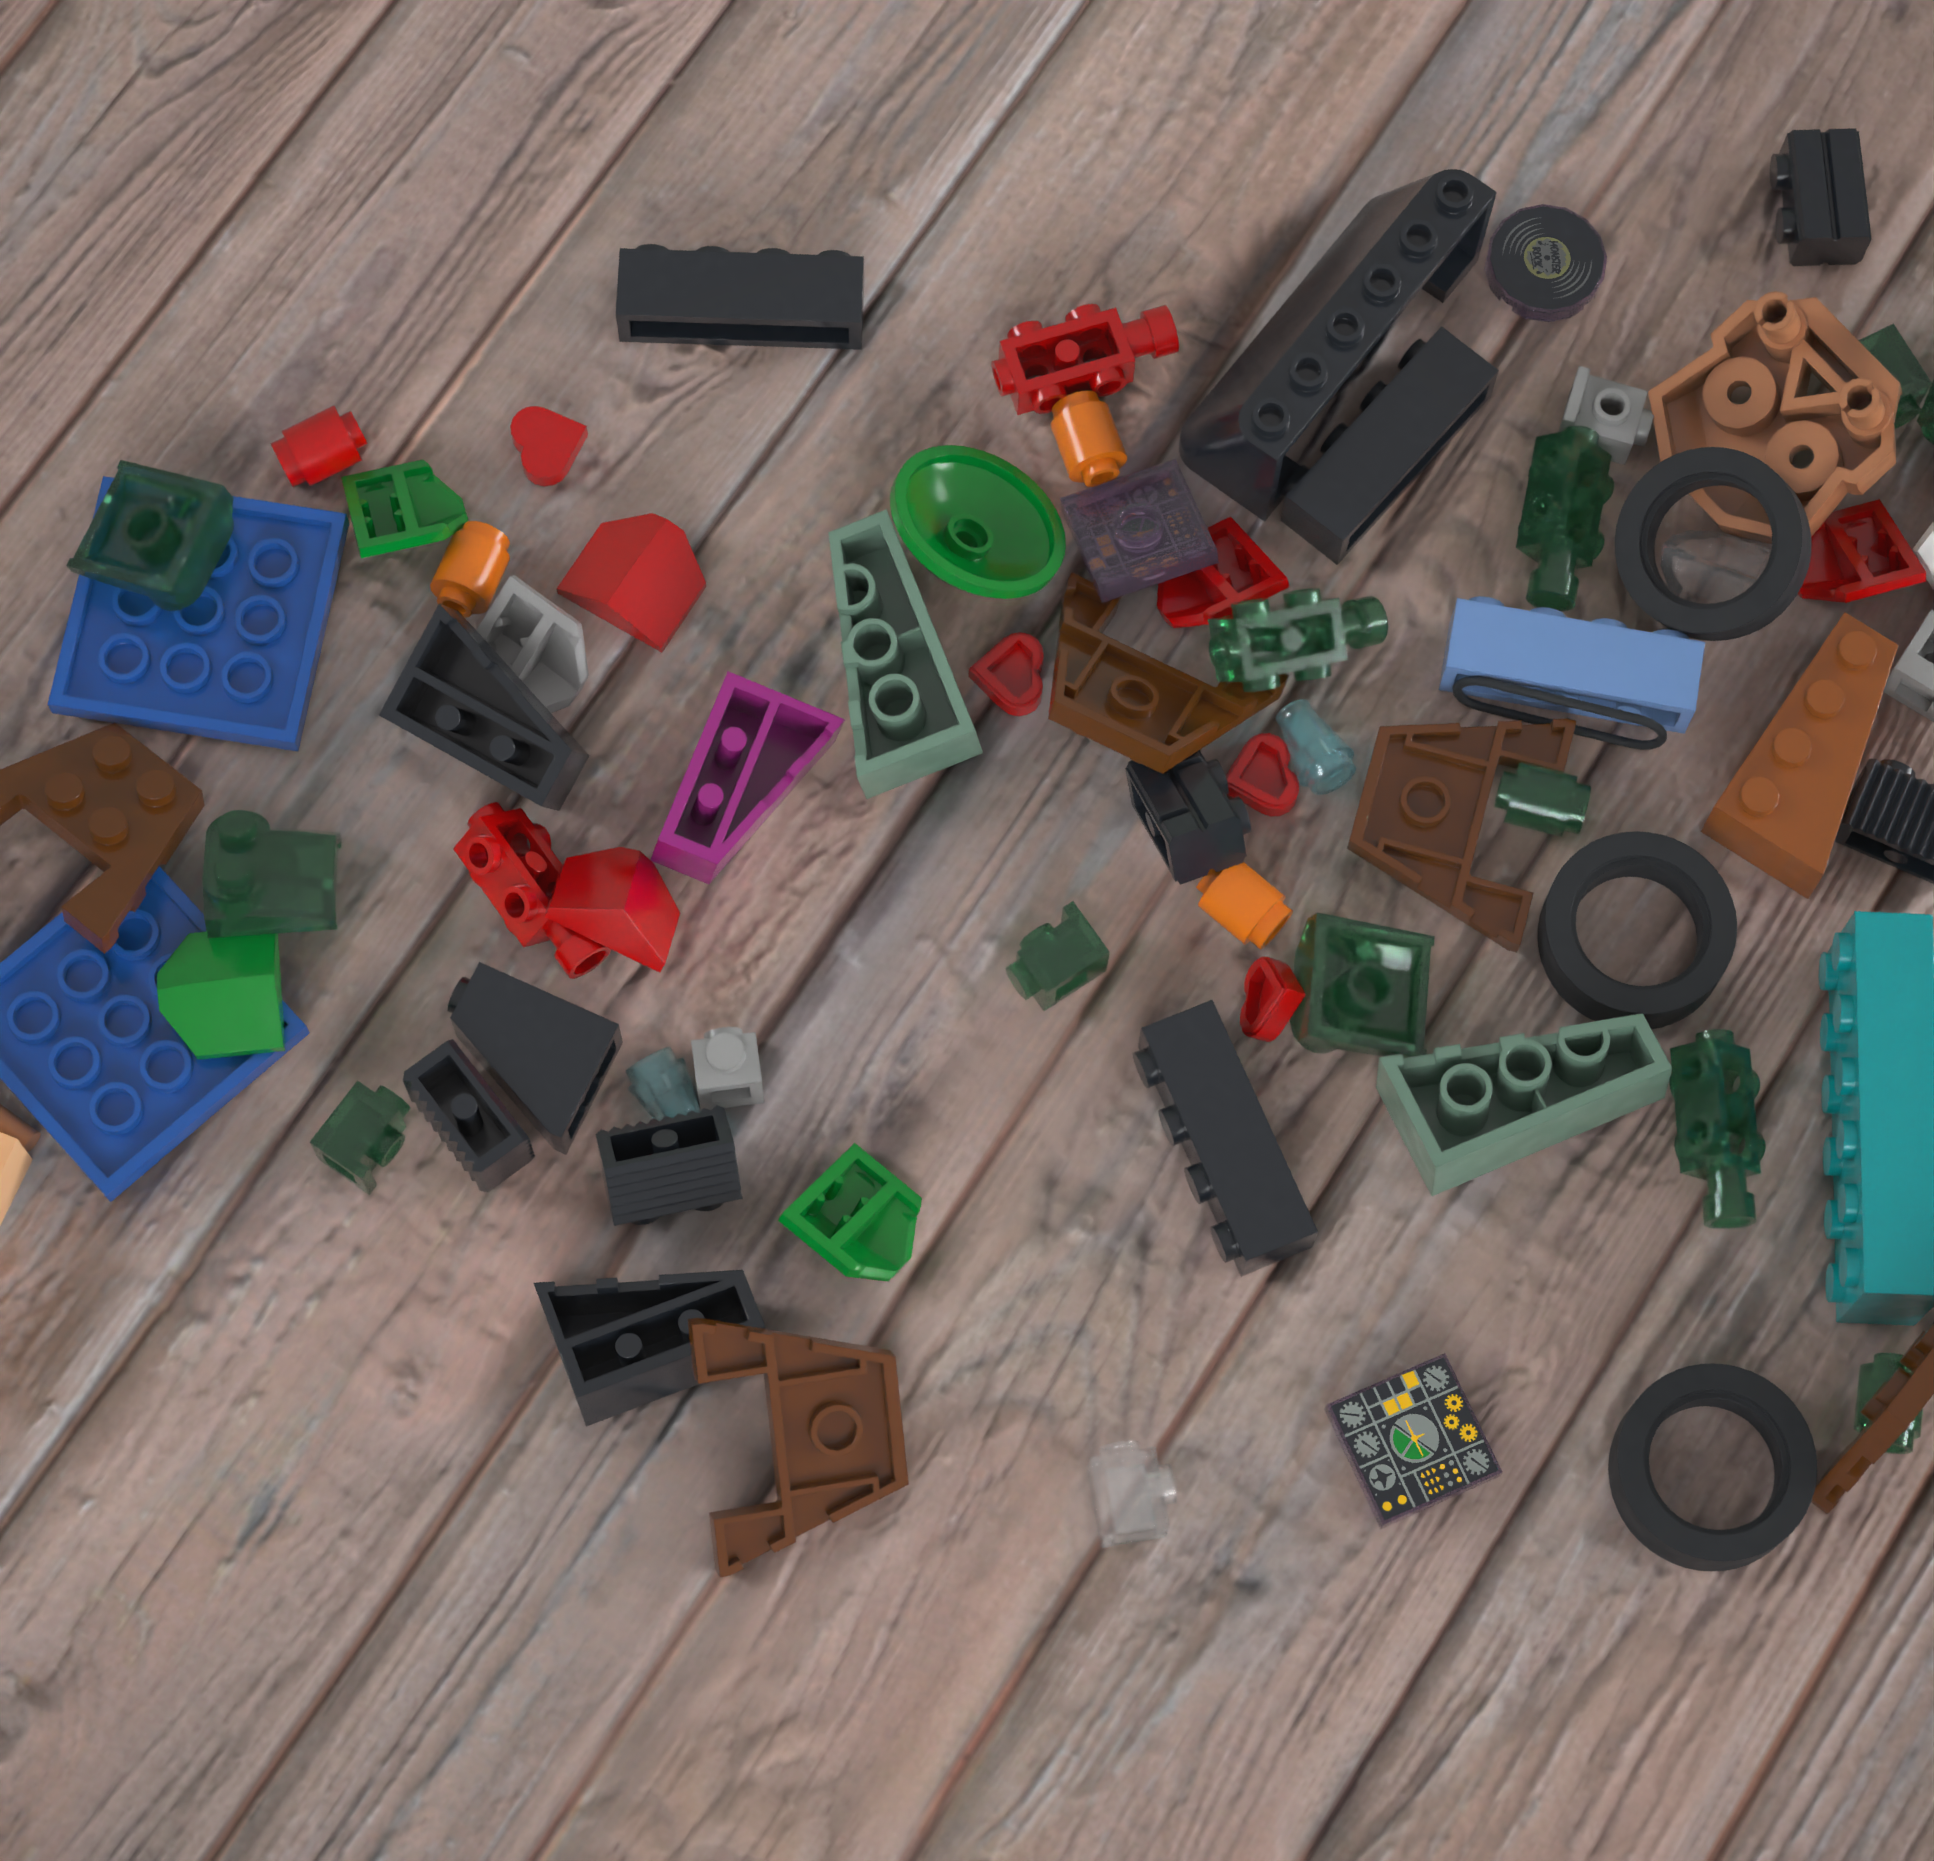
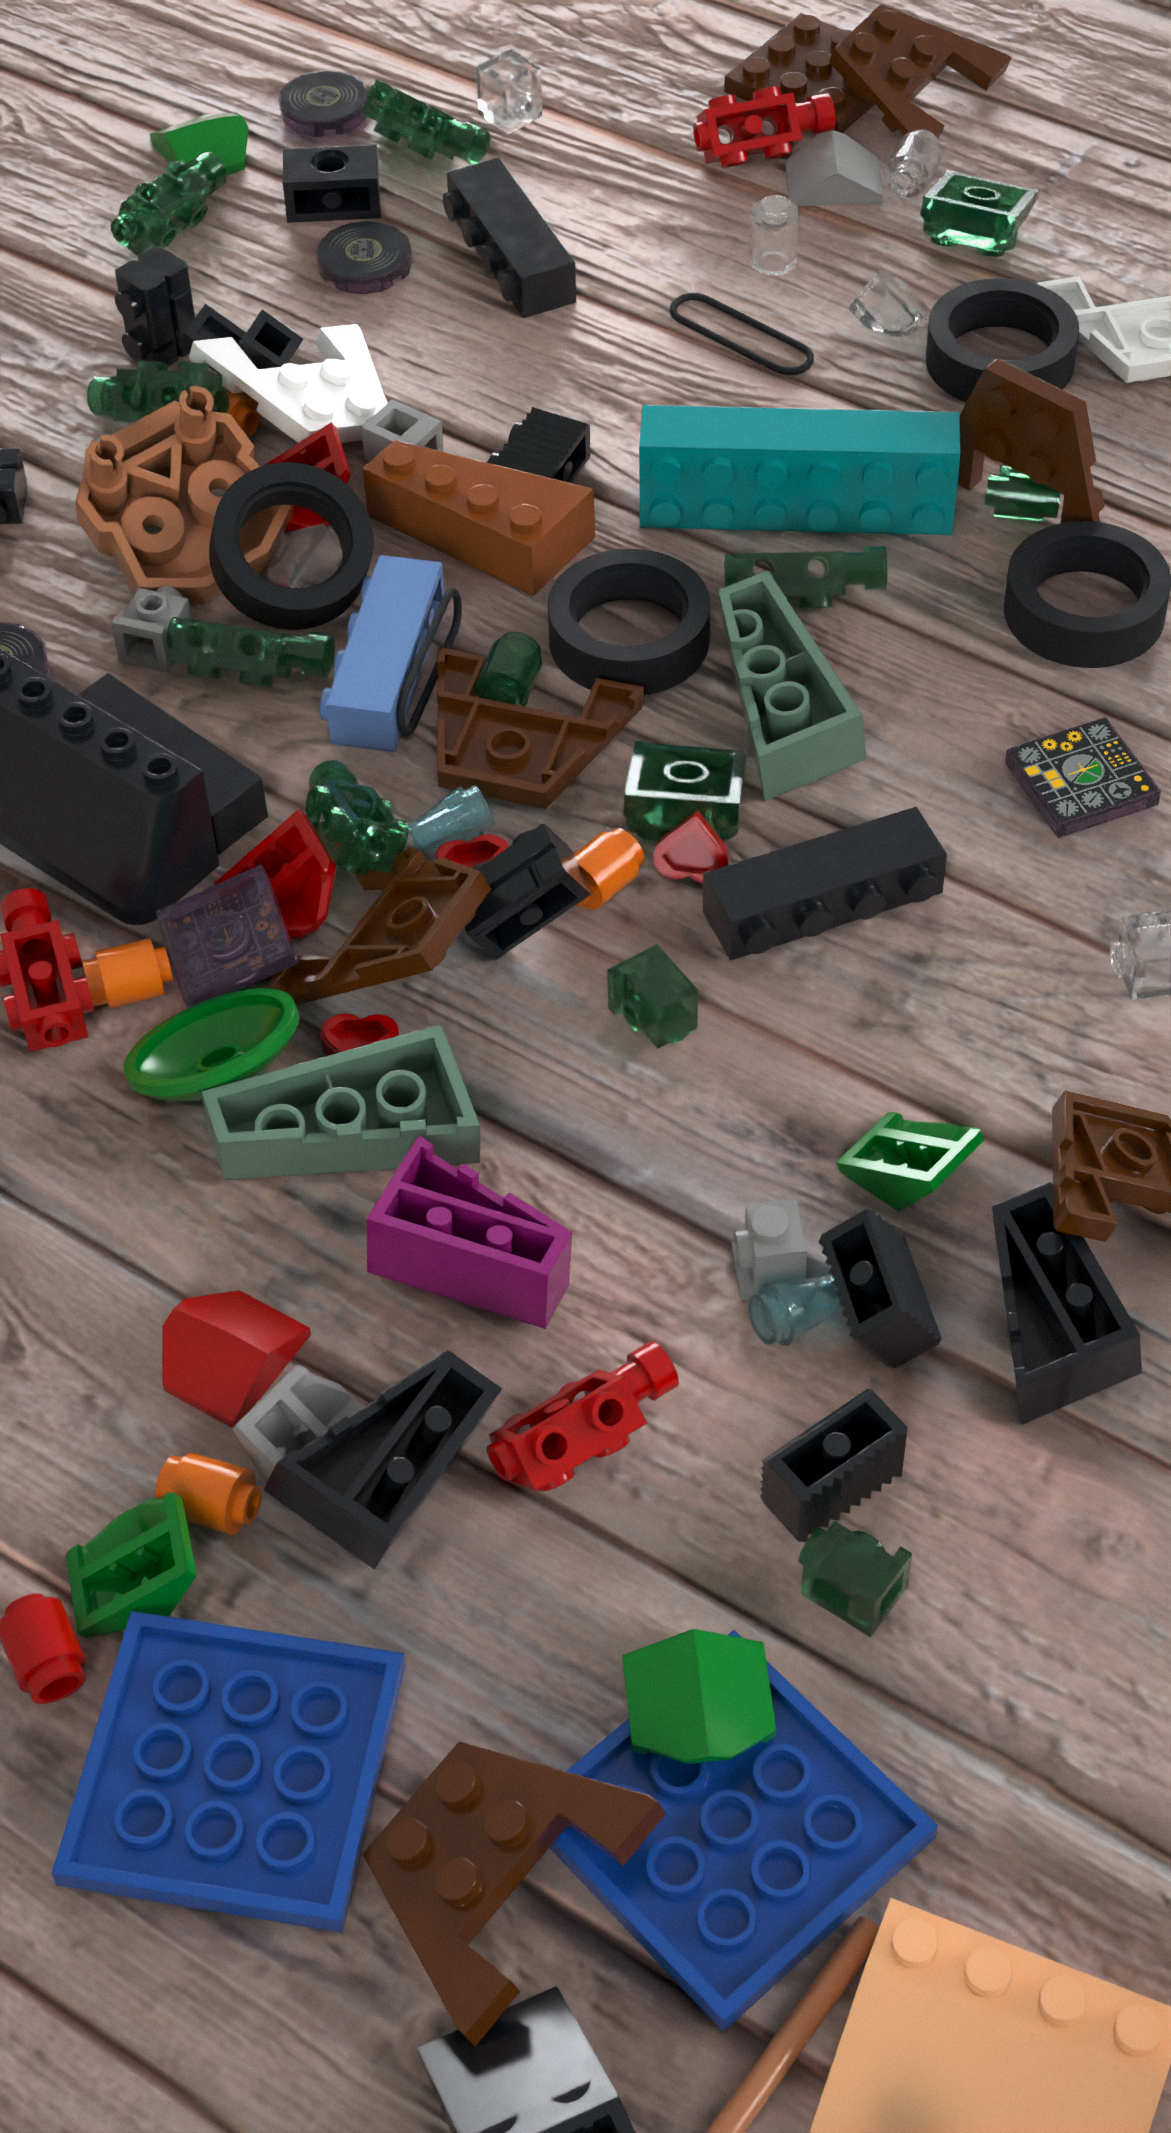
camera: 85 degrees left, 20 degrees down
clear green slope [66,460,234,611] -> none
clear green slope [202,810,342,938] -> none
black slope [448,962,623,1155] -> none
red tile [510,406,588,487] -> none
red slope [544,847,681,973] -> none

